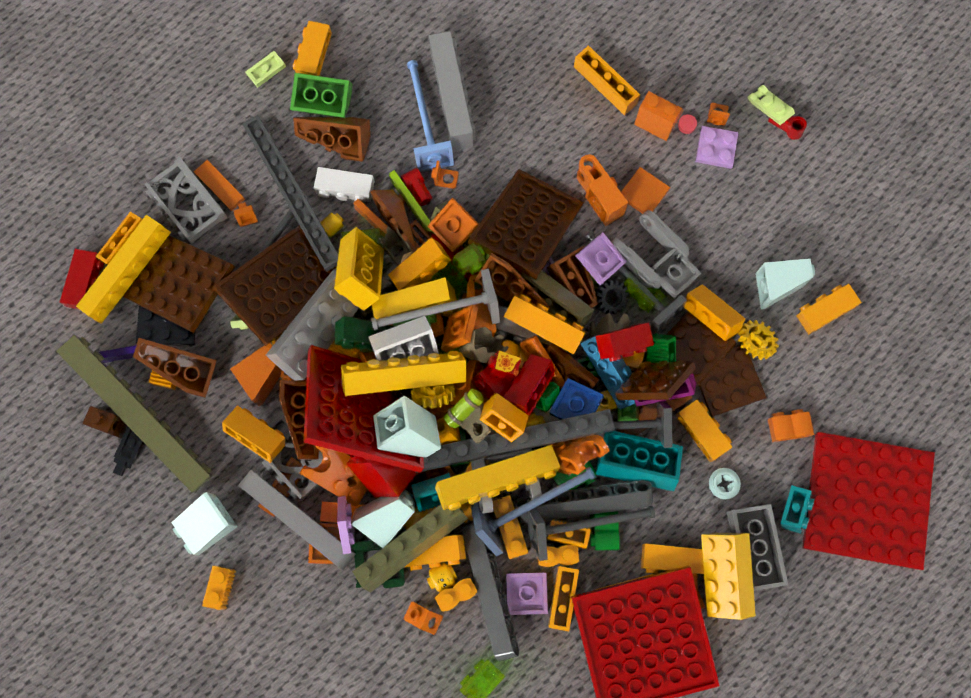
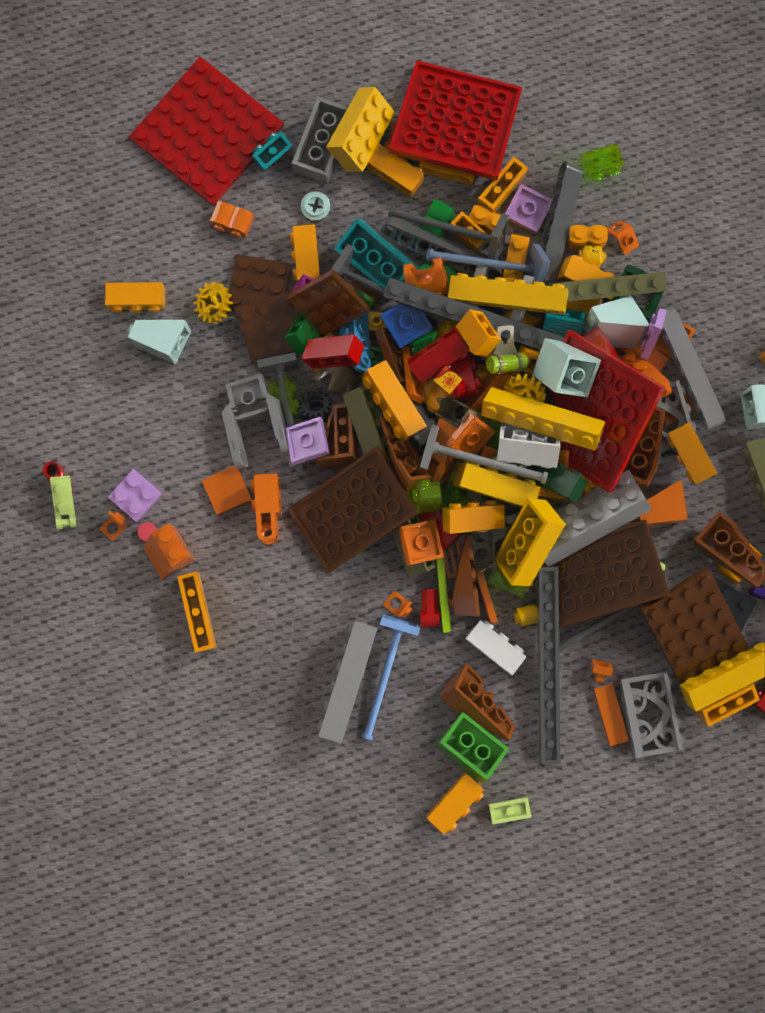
camera: 155 degrees left, 5 degrees up
light orange brick [684,284,746,341] -> none

